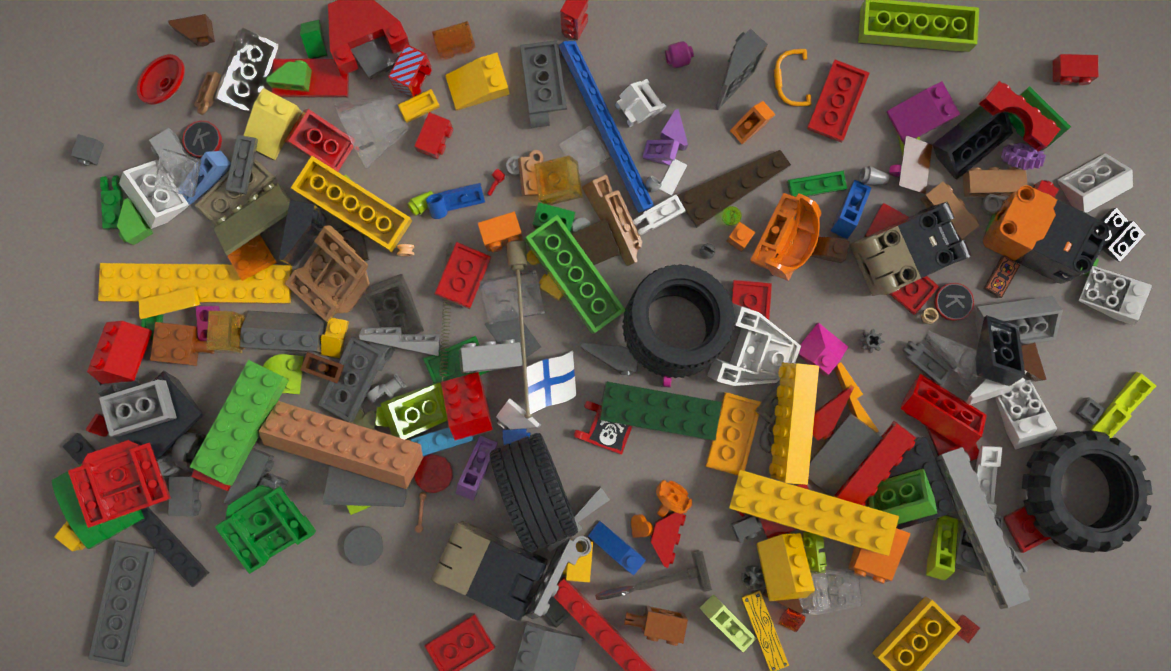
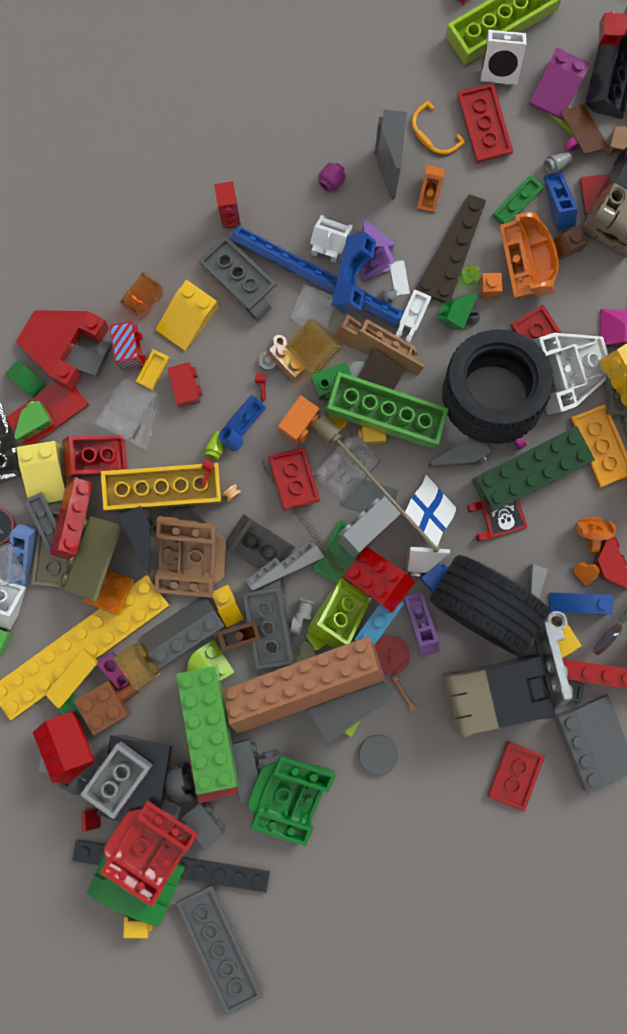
camera: 35 degrees left, 0 degrees up
none -> red brick [50,477,93,560]
none -> red hand [201,459,215,487]
none -> blue arch [332,232,376,313]
none -> green slope [436,293,478,330]
none -> white brick [481,30,527,85]

